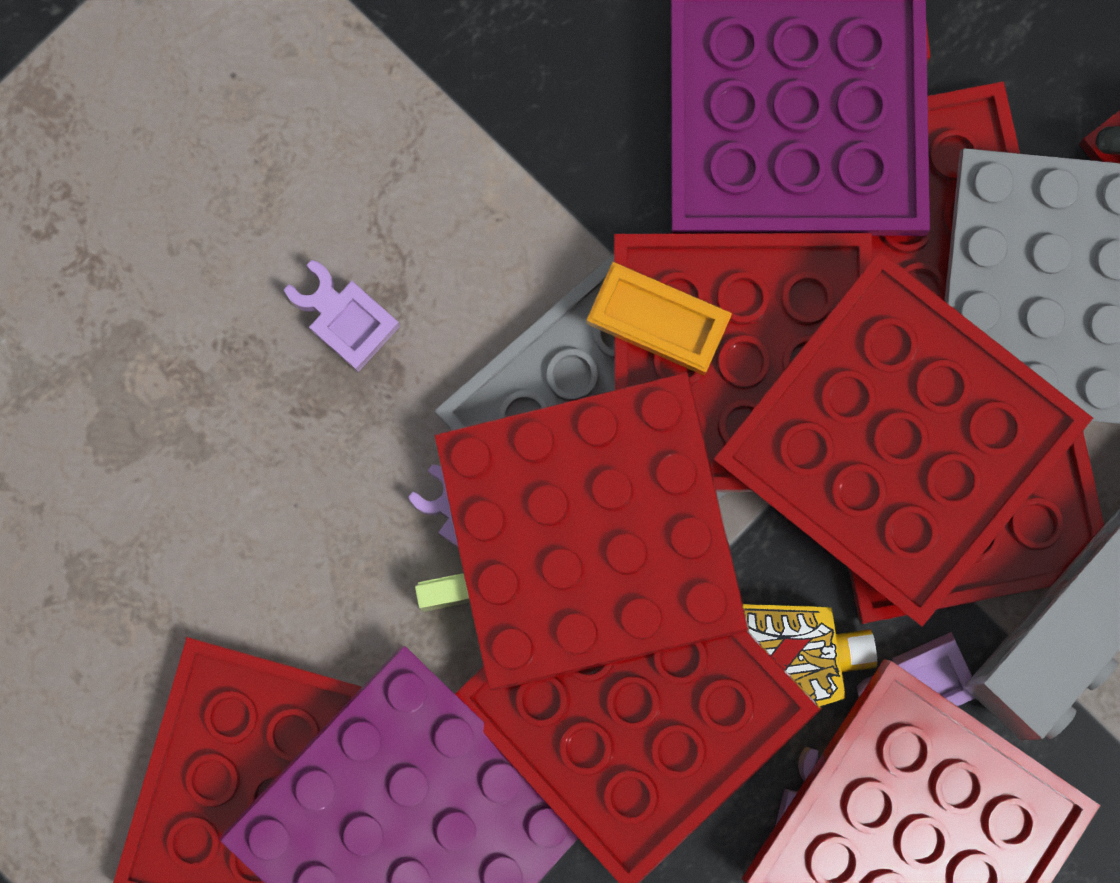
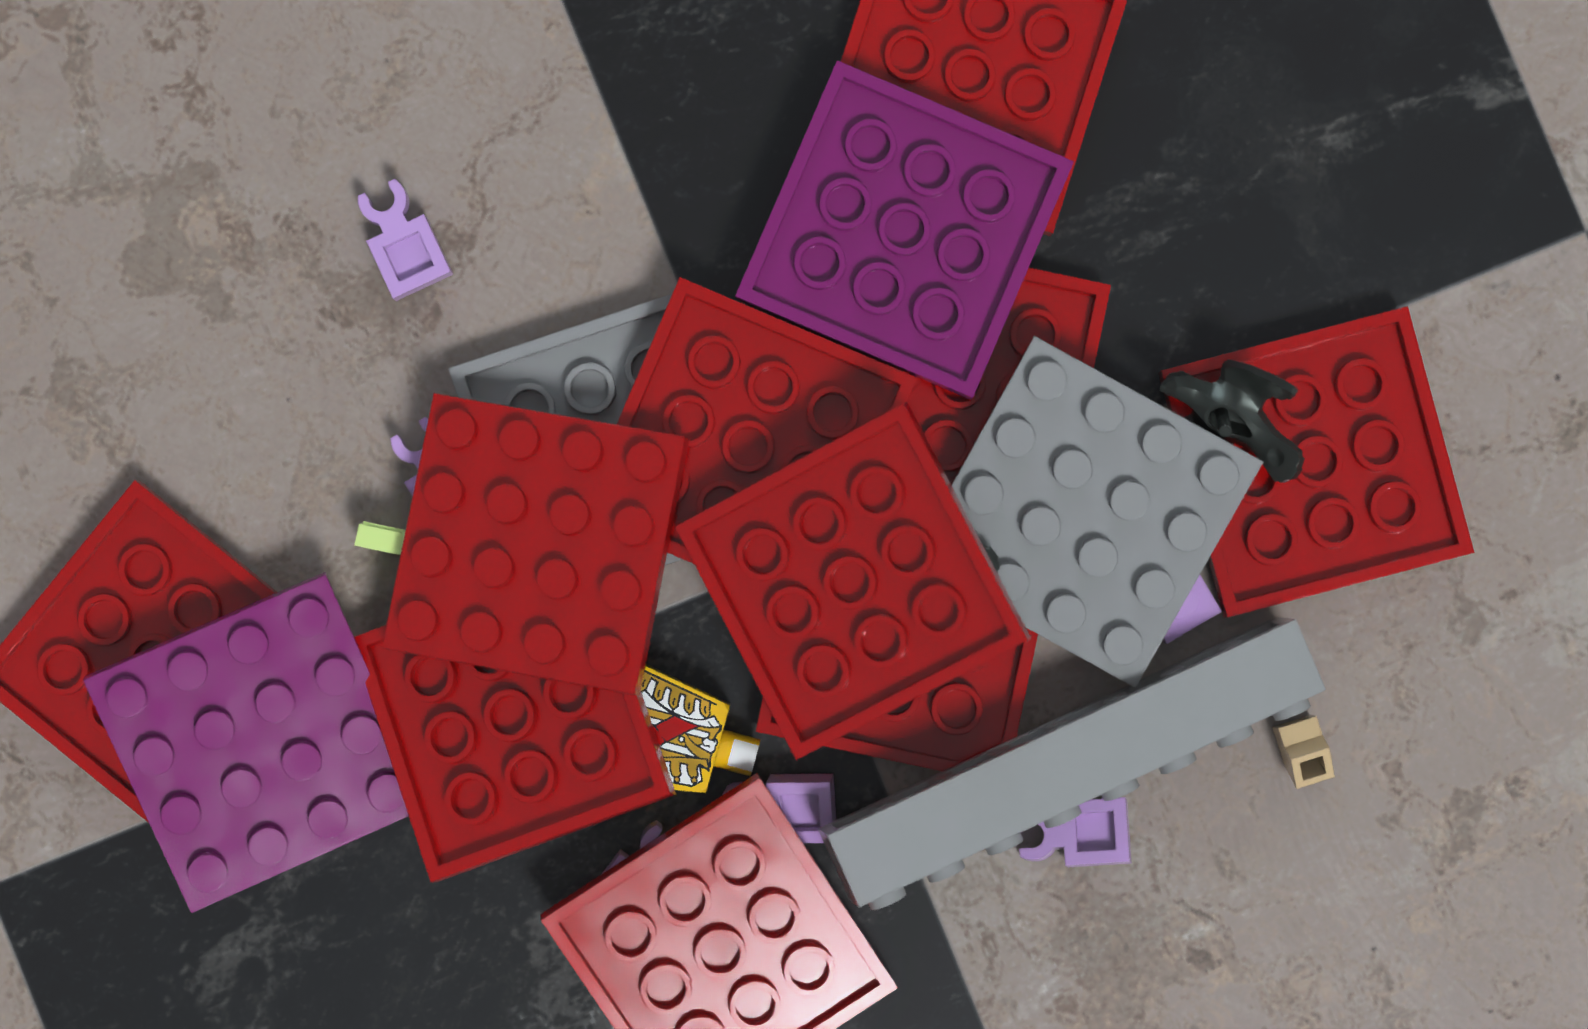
camera: 20 degrees right, 5 degrees up
light orange tile [586,262,732,376] -> none

